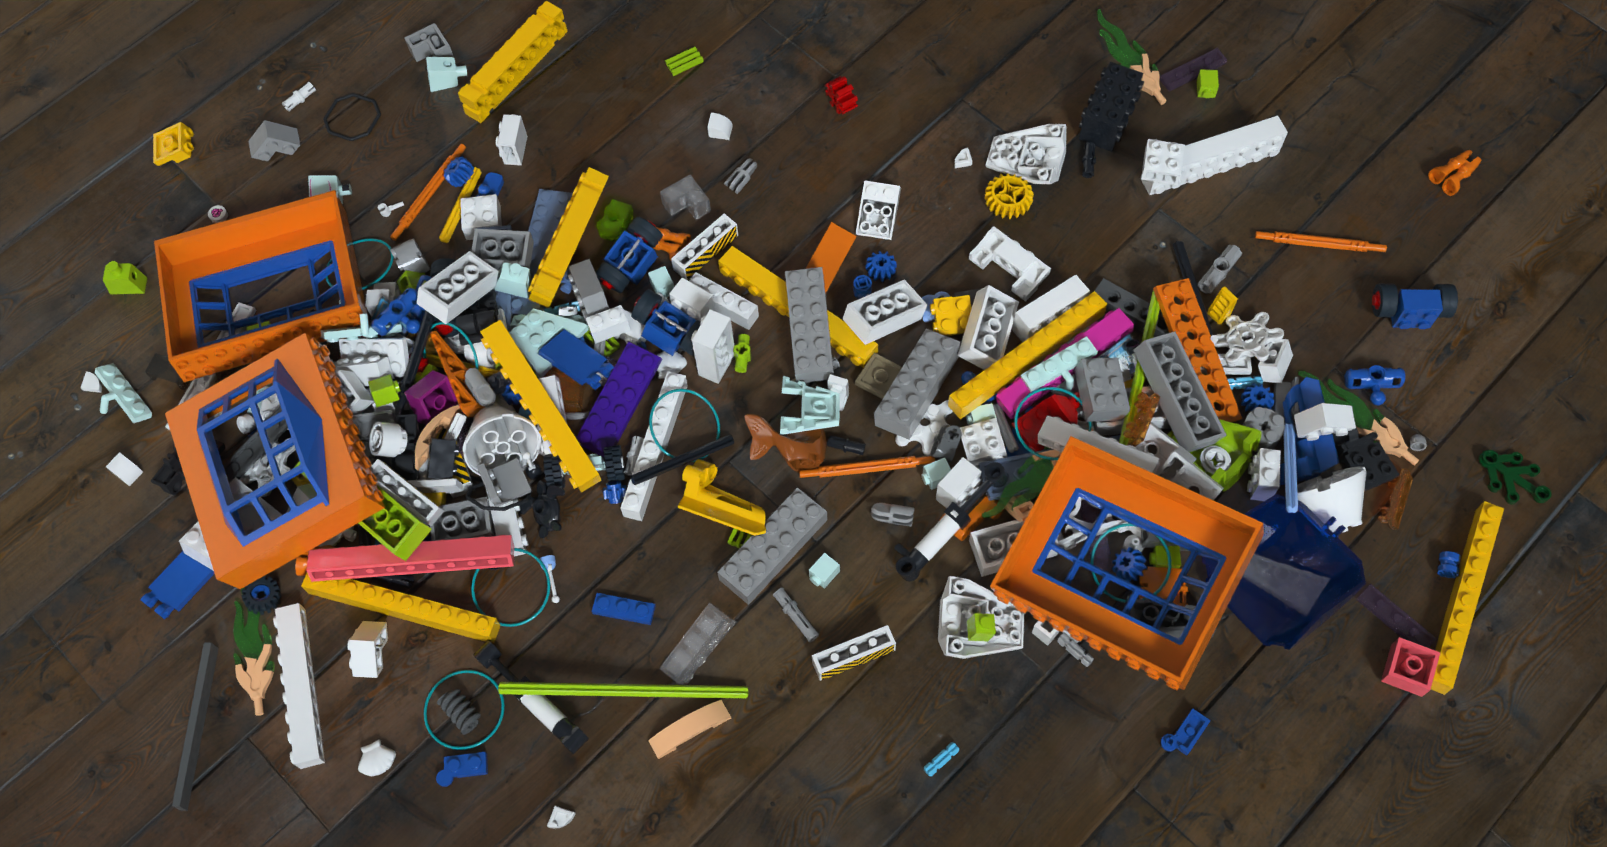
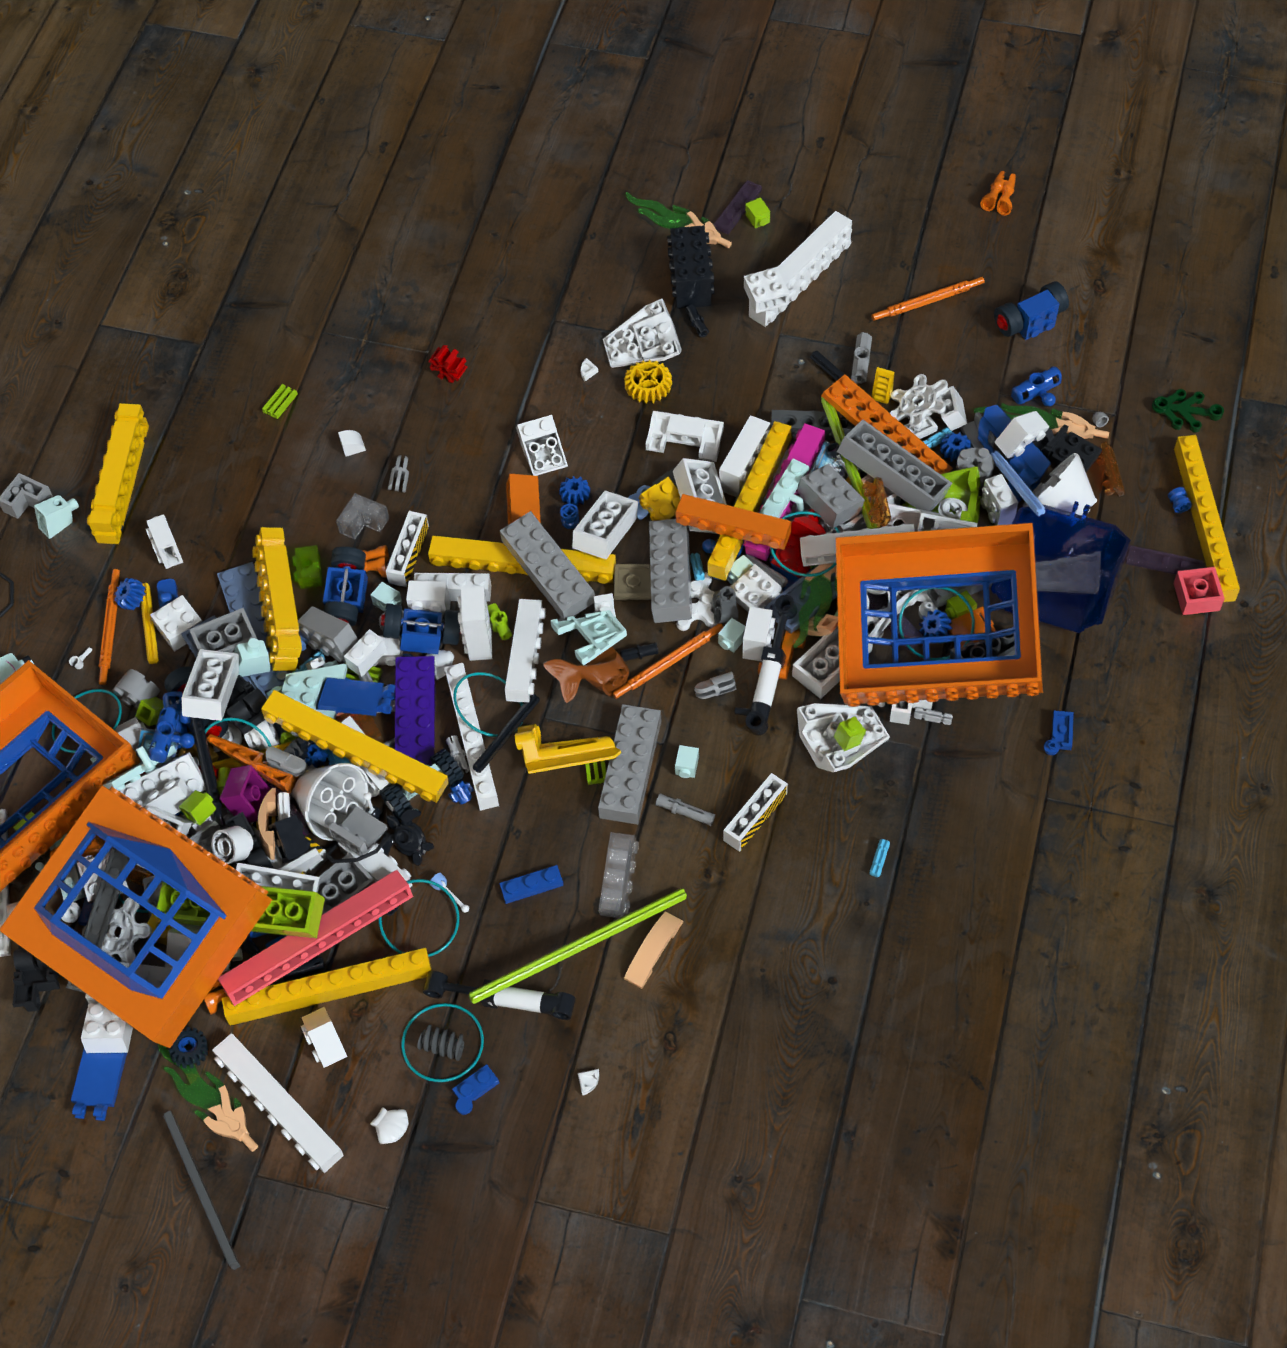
camera: 30 degrees left, 5 degrees down
none -> white brick [505,599,546,702]
none -> orange brick [676,494,791,550]
none -> medium azure axle [690,553,705,581]

